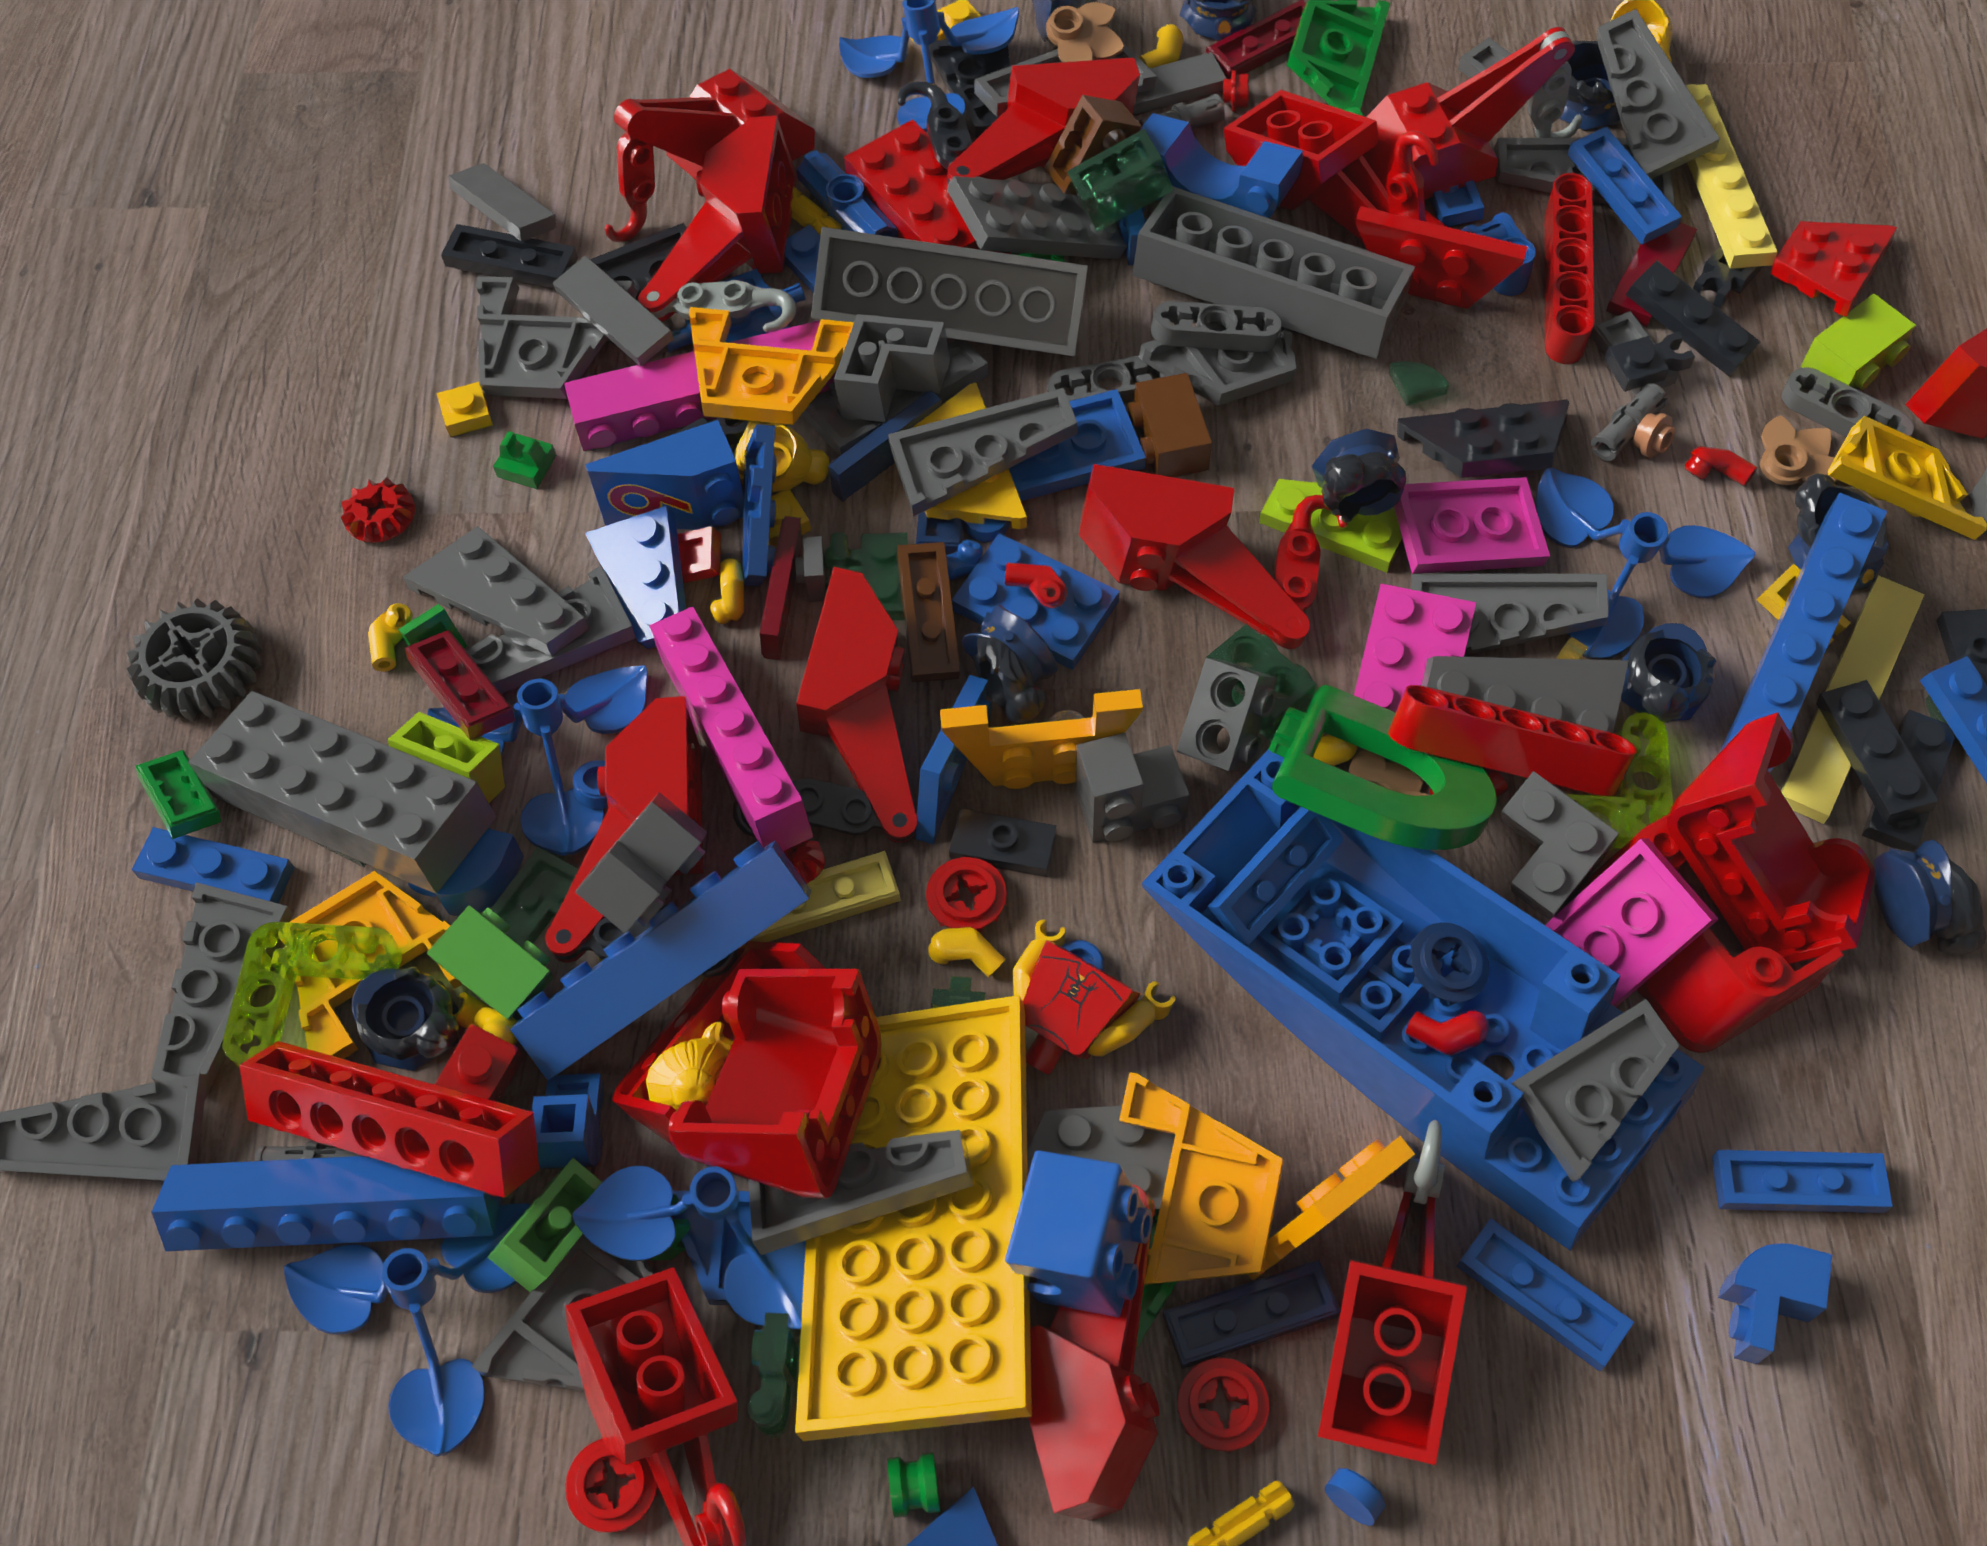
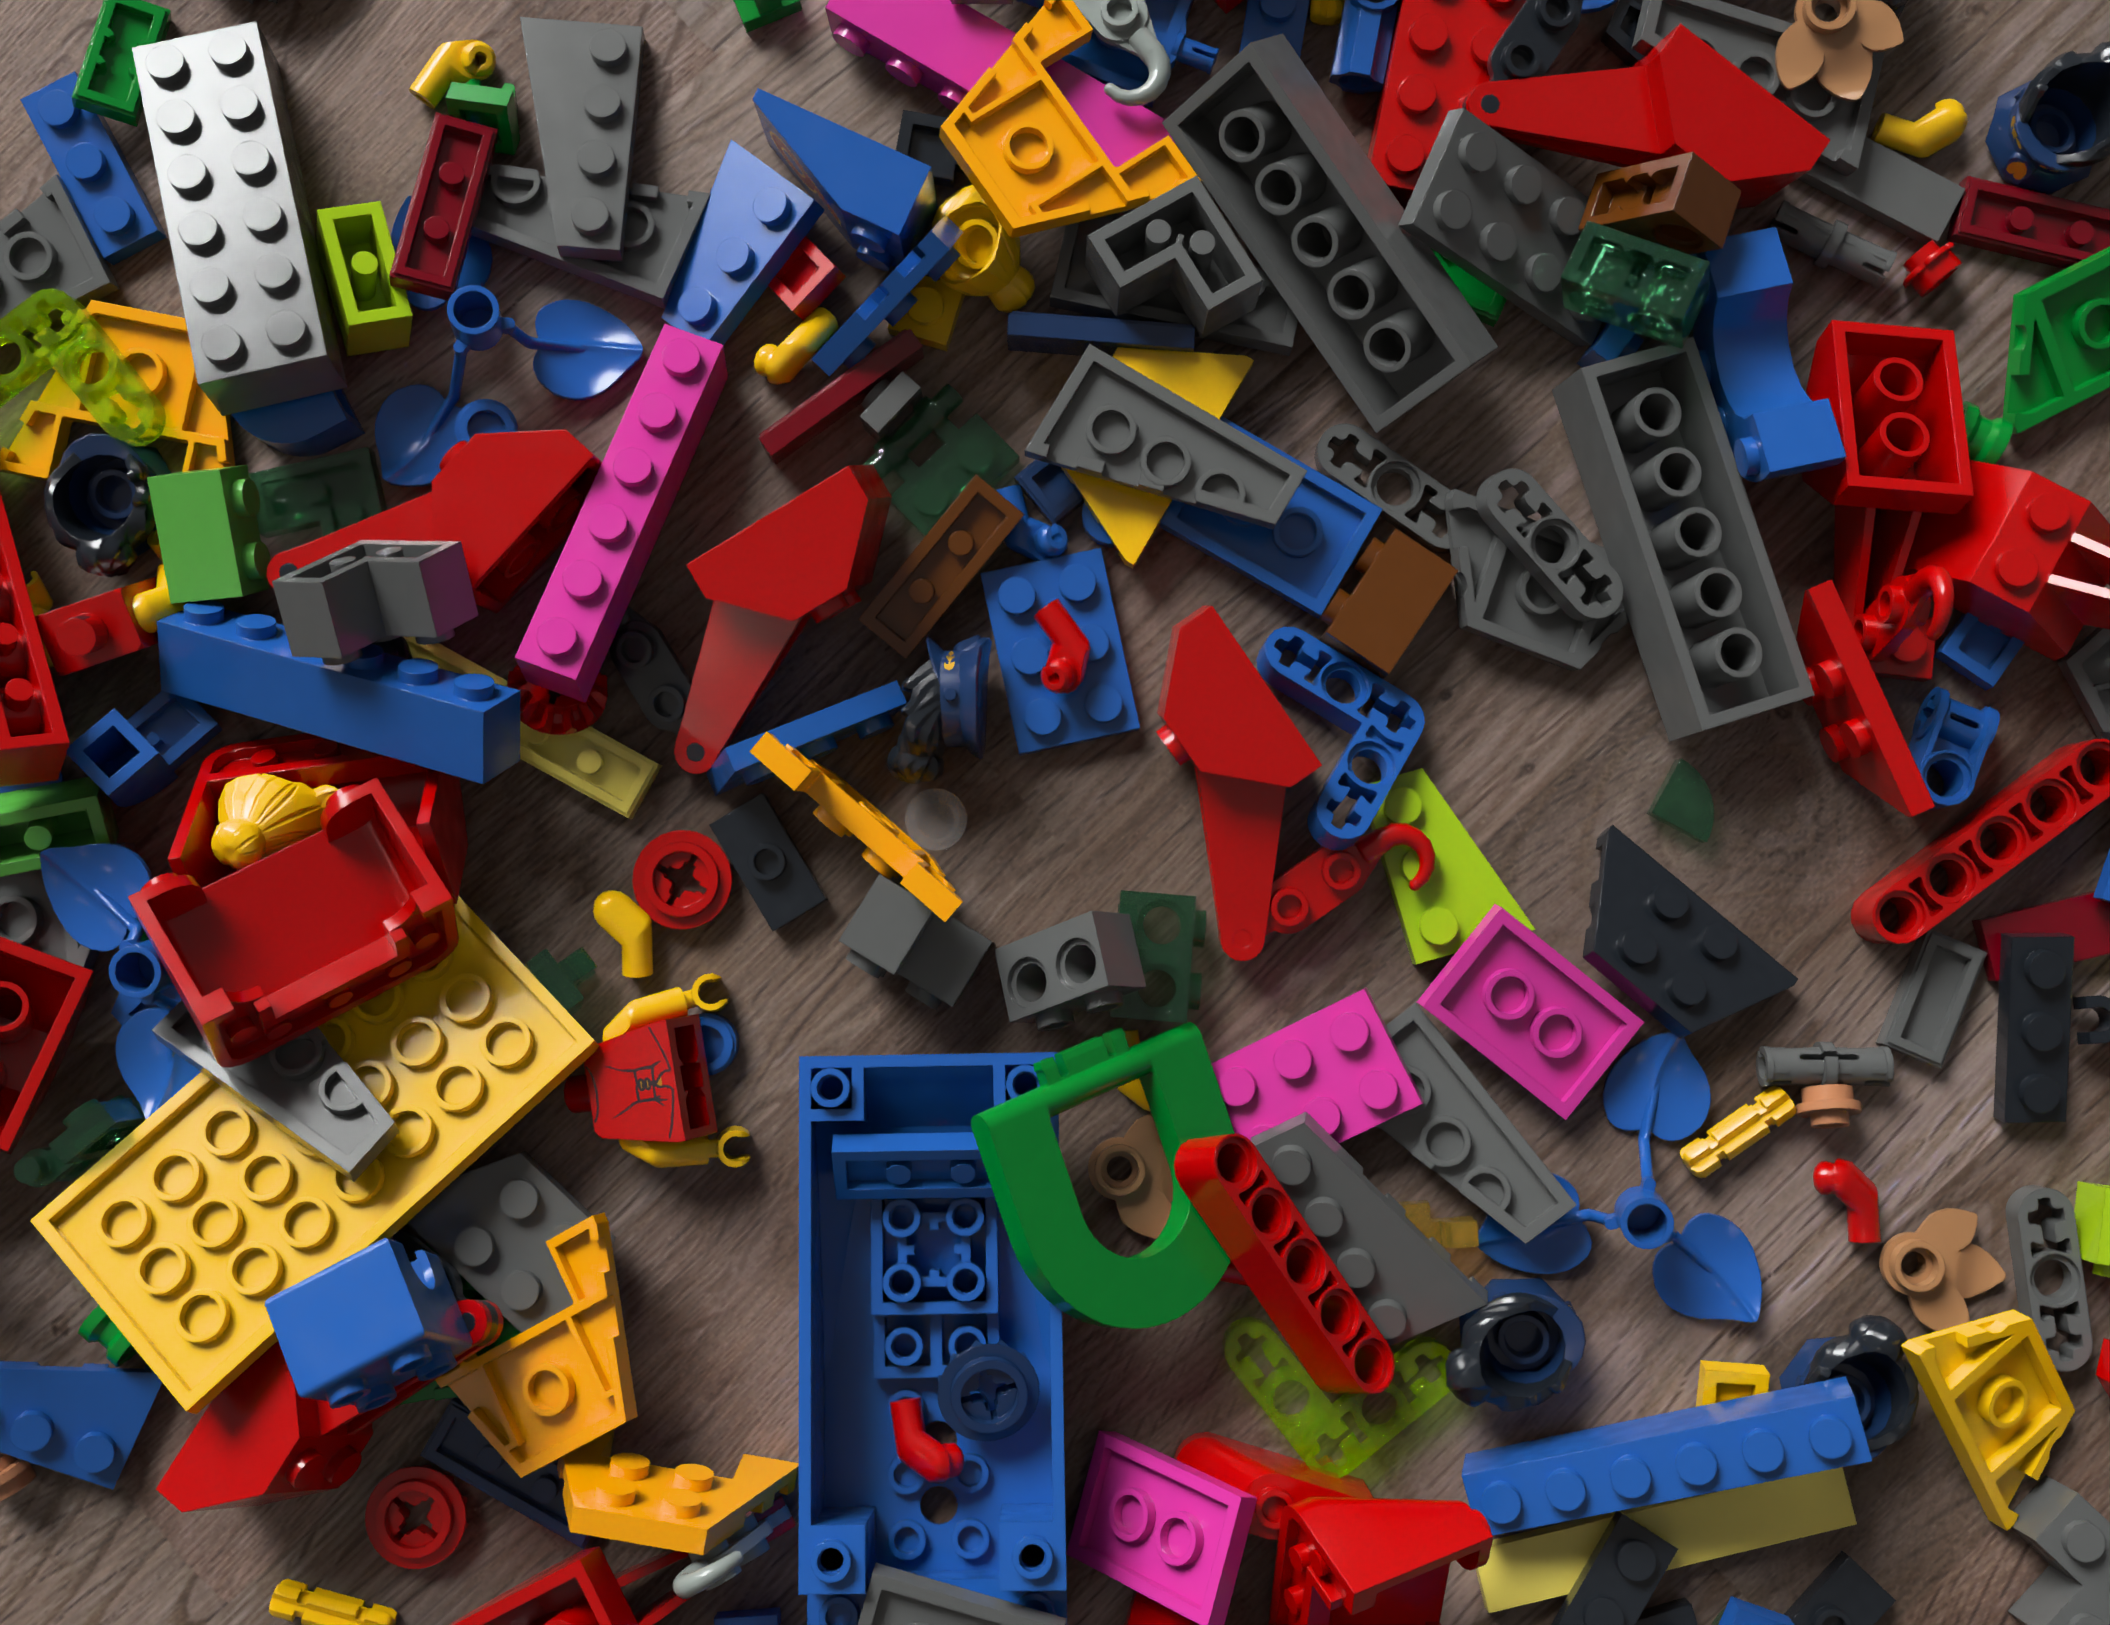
camera: 45 degrees right, 25 degrees up
piece [1312,429,1406,523] -> none
dark grey brick [1501,771,1619,920] -> none
black plate [1604,332,1695,392] -> none
none -> blue beam [1256,627,1425,850]
none -> yellow axle [1680,1086,1797,1178]

